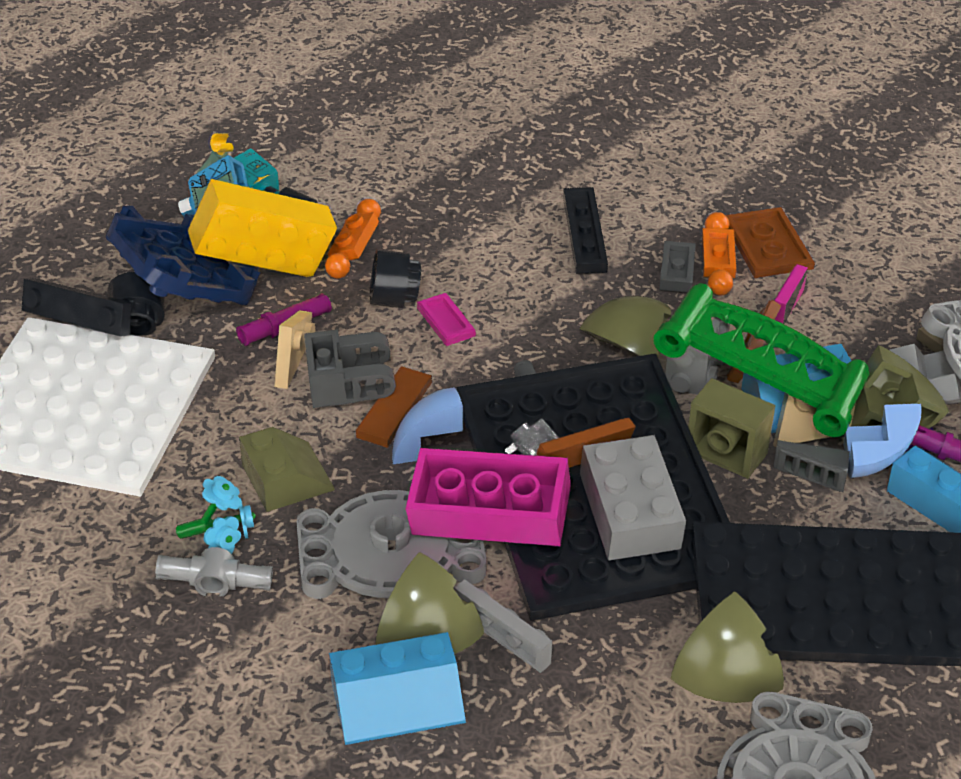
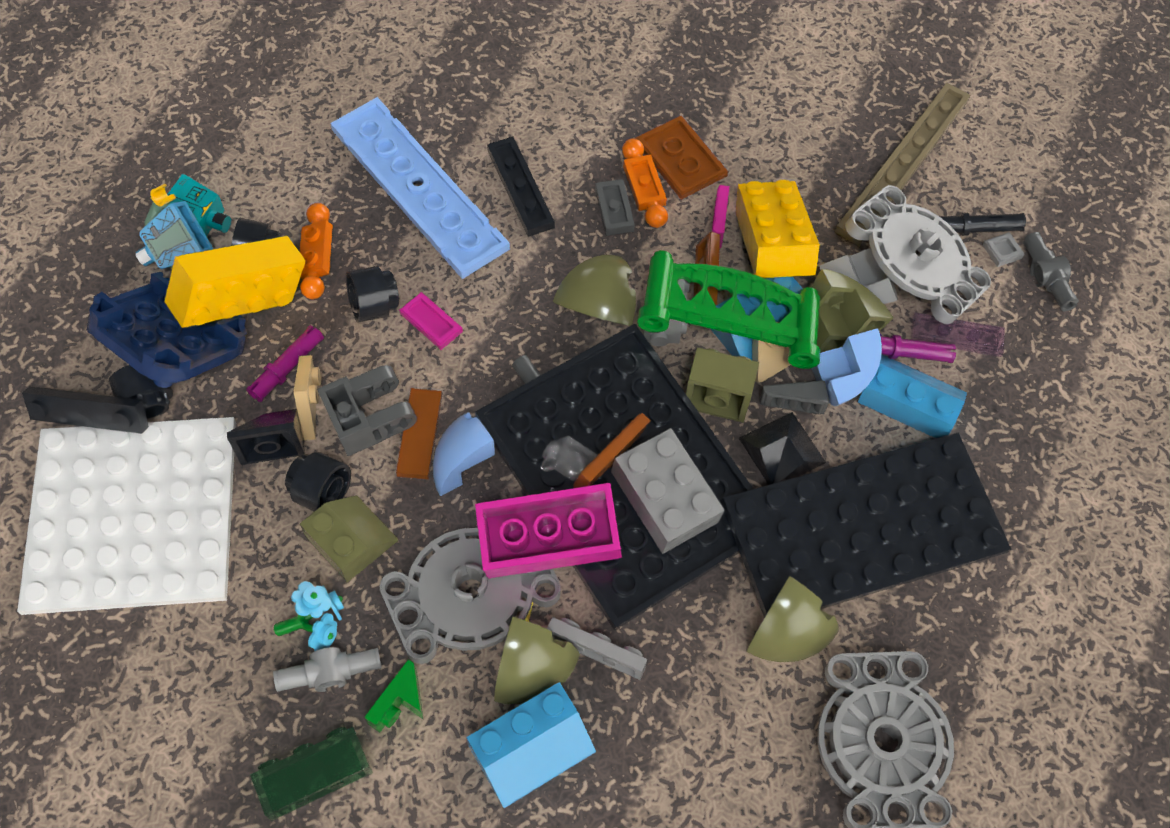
camera: 20 degrees left, 20 degrees up
none -> black slope [227,409,305,465]
none -> clear green brick [250,727,373,821]
none -> black piece [285,452,351,512]
none -> light blue piece [330,97,510,279]
none -> green slope [365,659,424,733]
none -> yellow brick [736,180,820,278]
none -> black slope [739,412,826,485]

